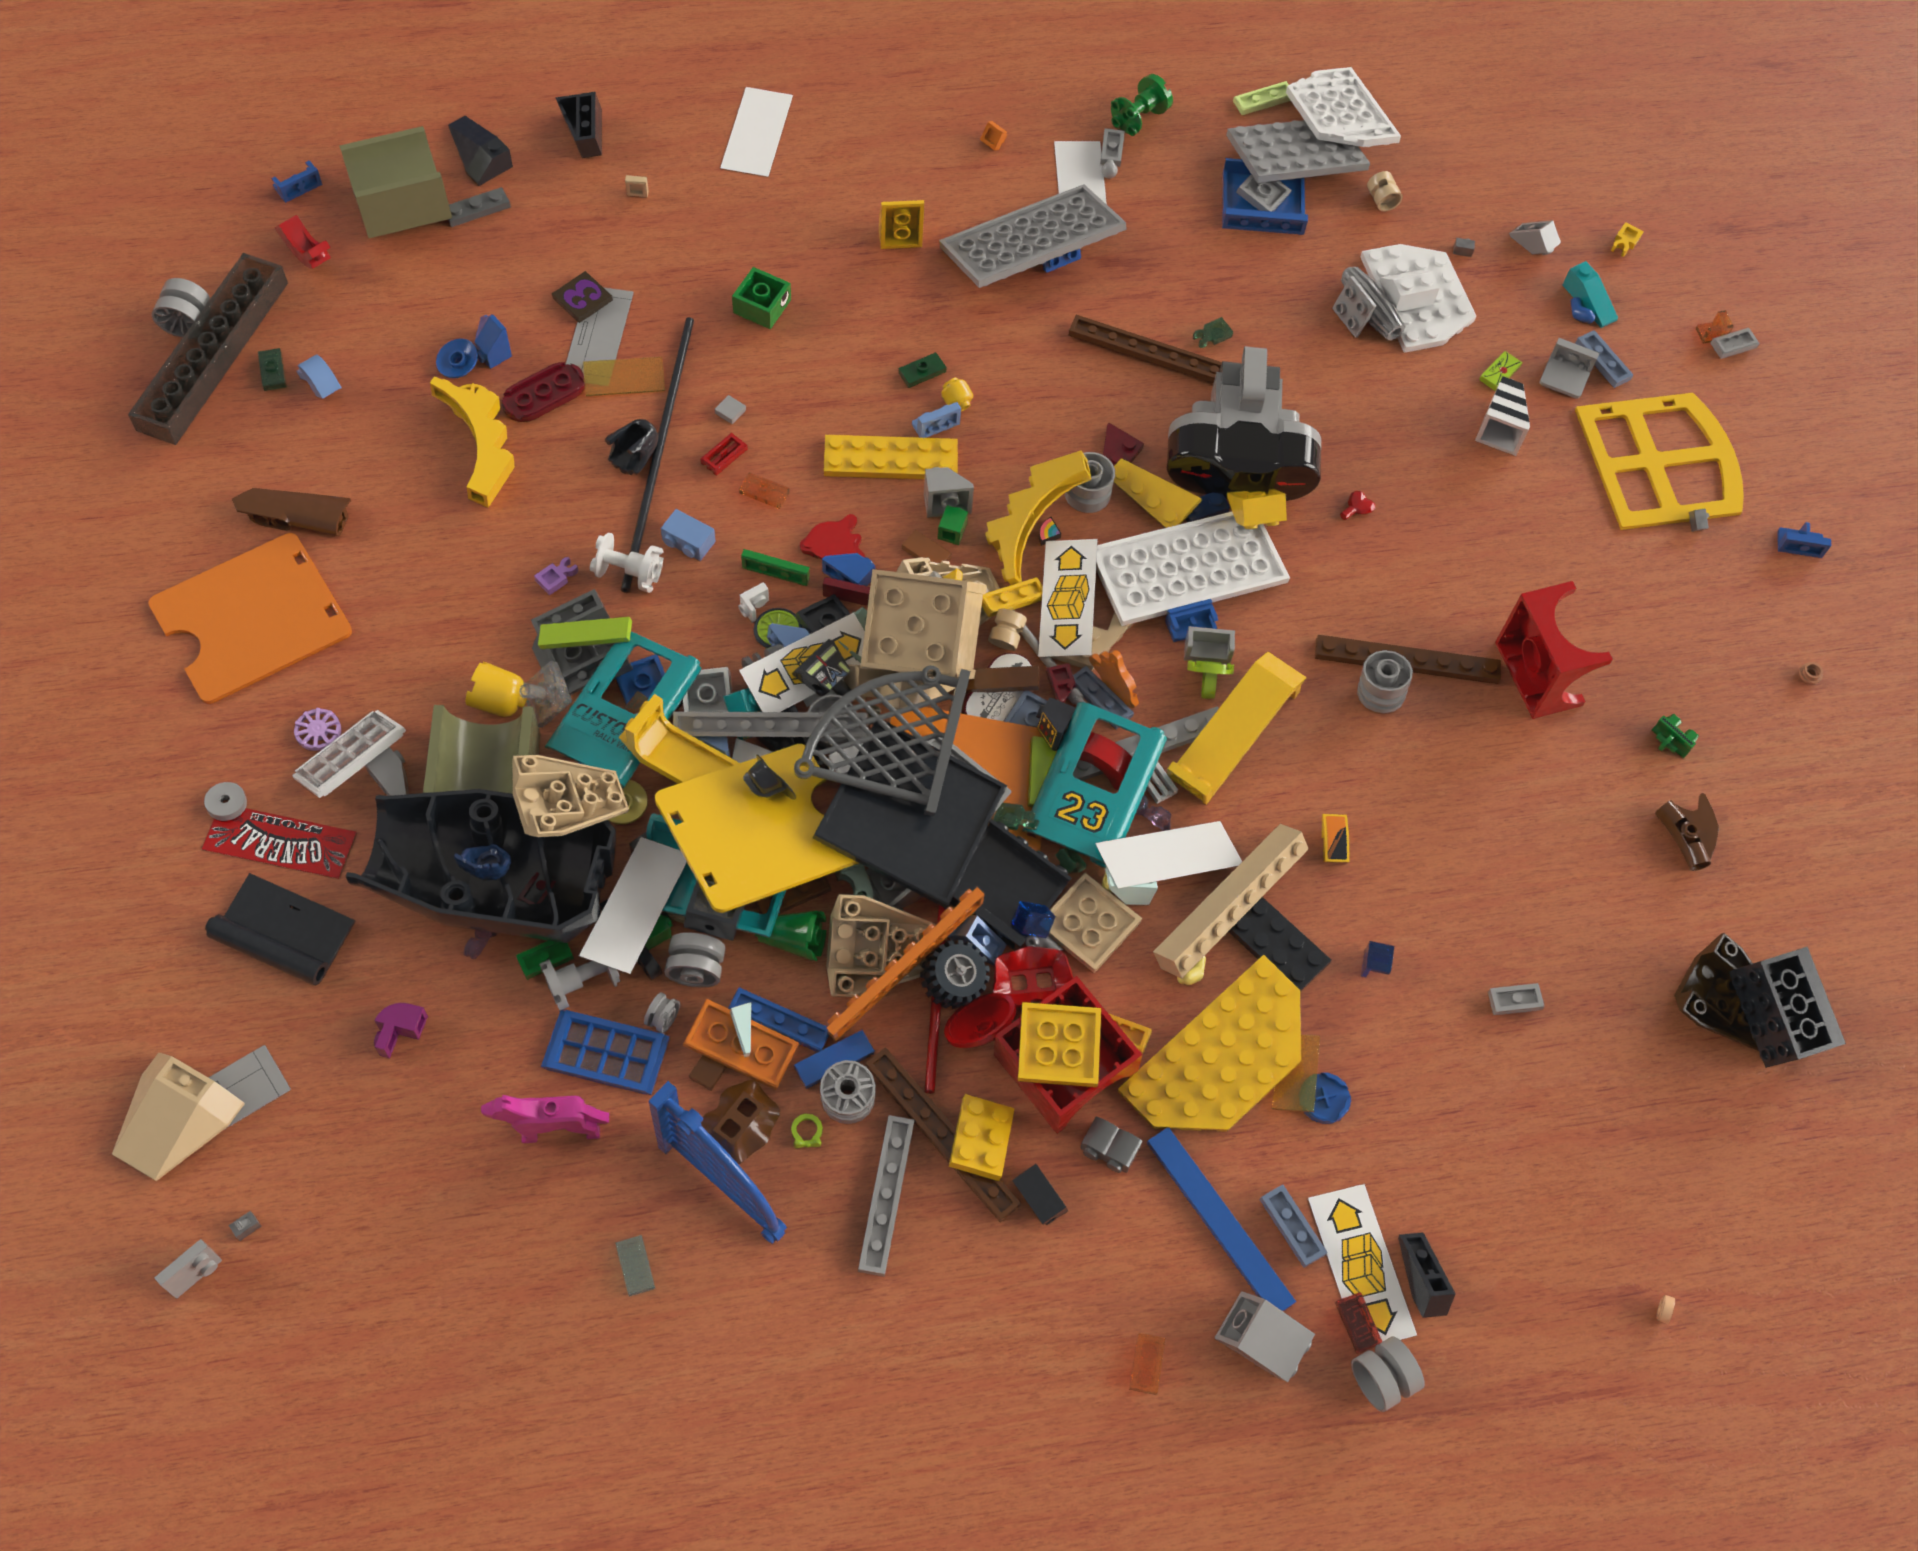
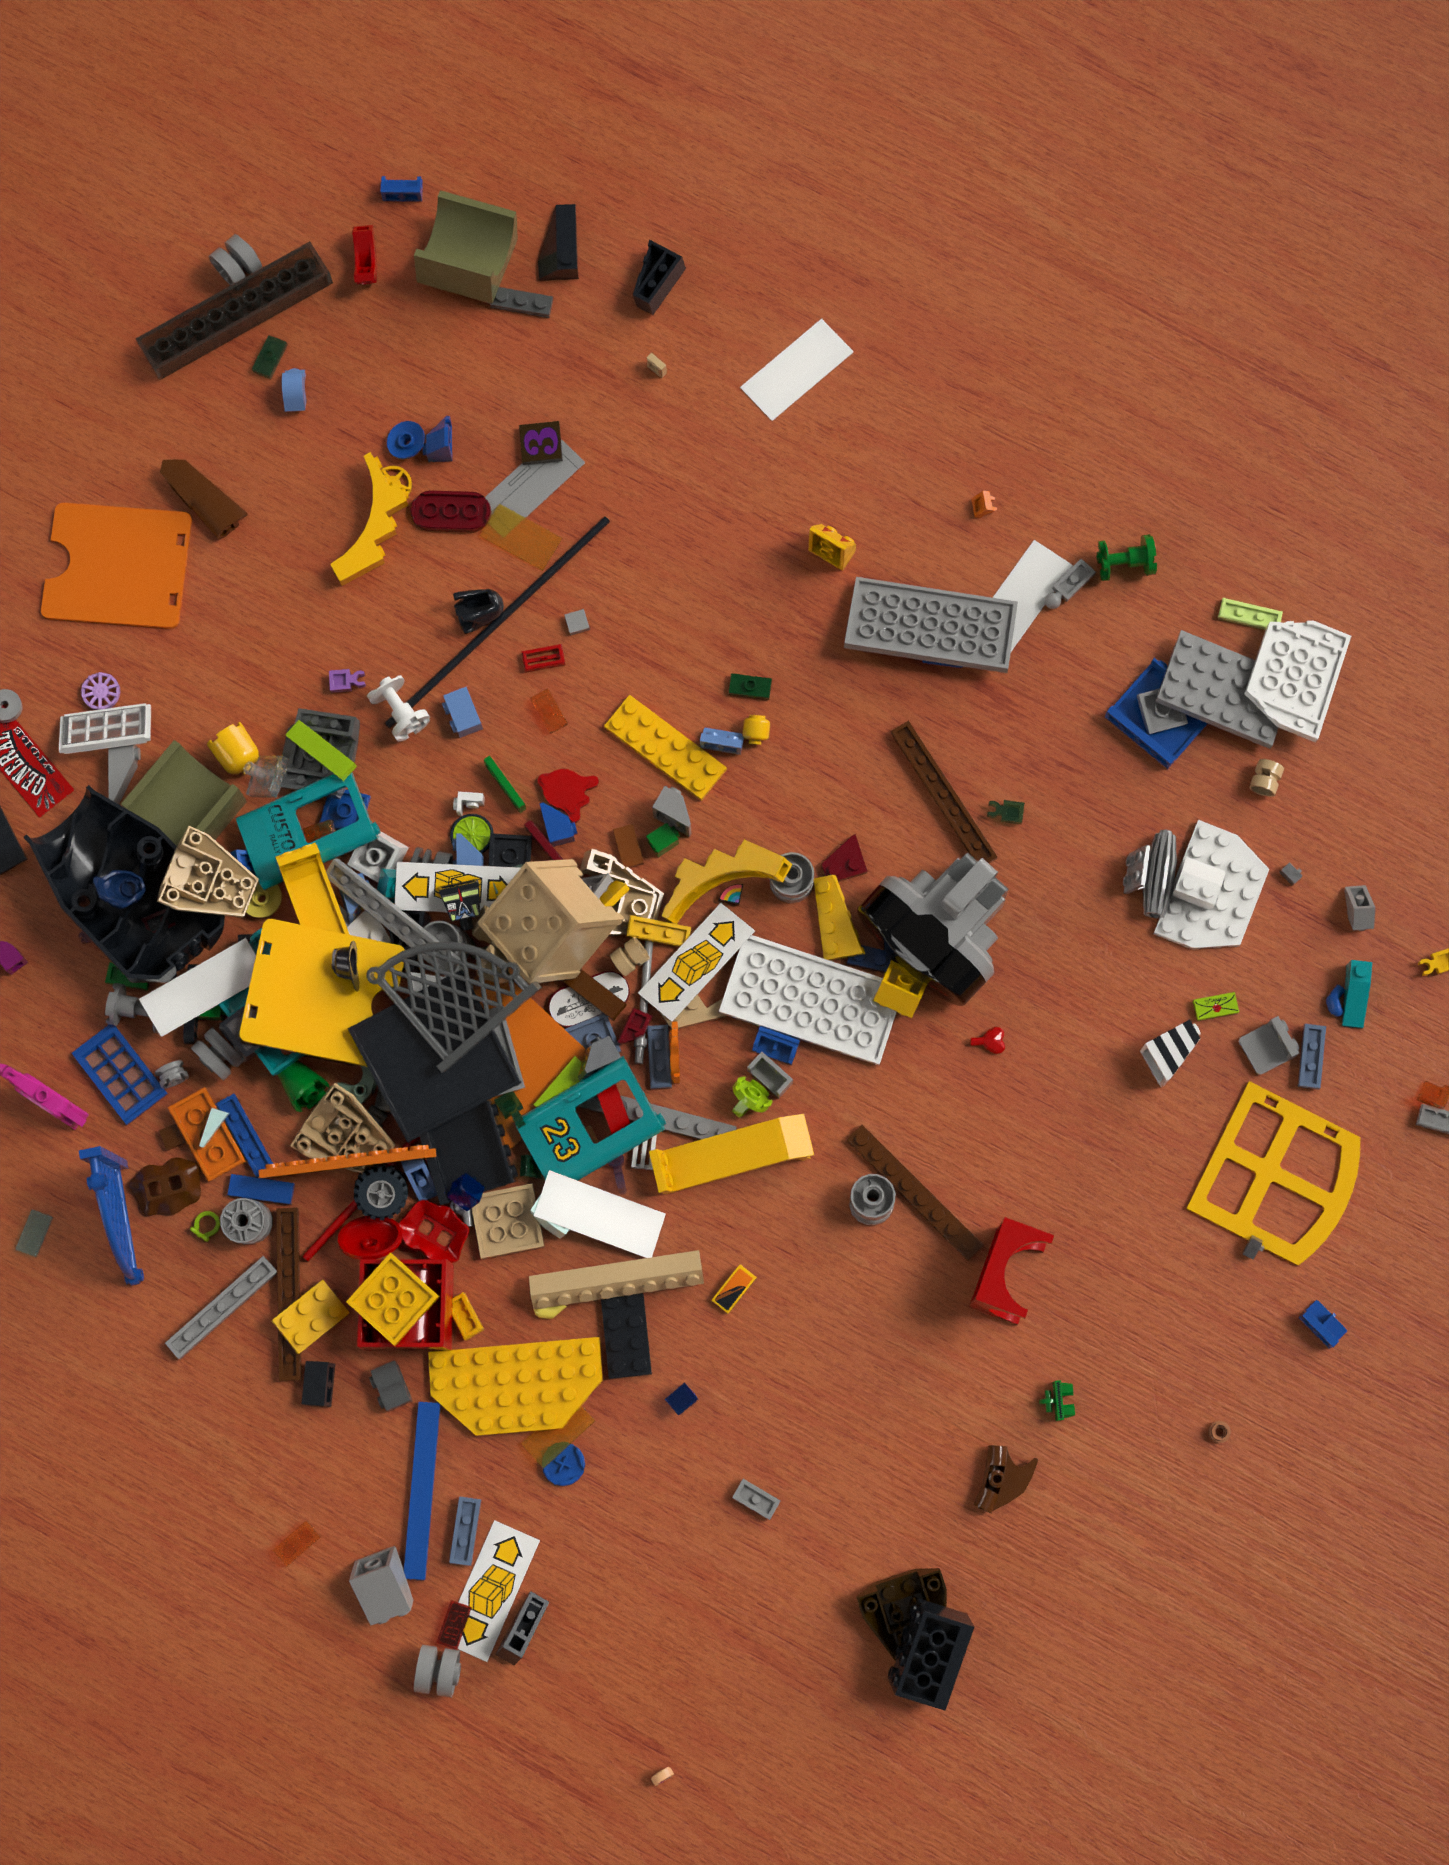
camera: 45 degrees right, 15 degrees up
green brick [732,267,791,329] -> none

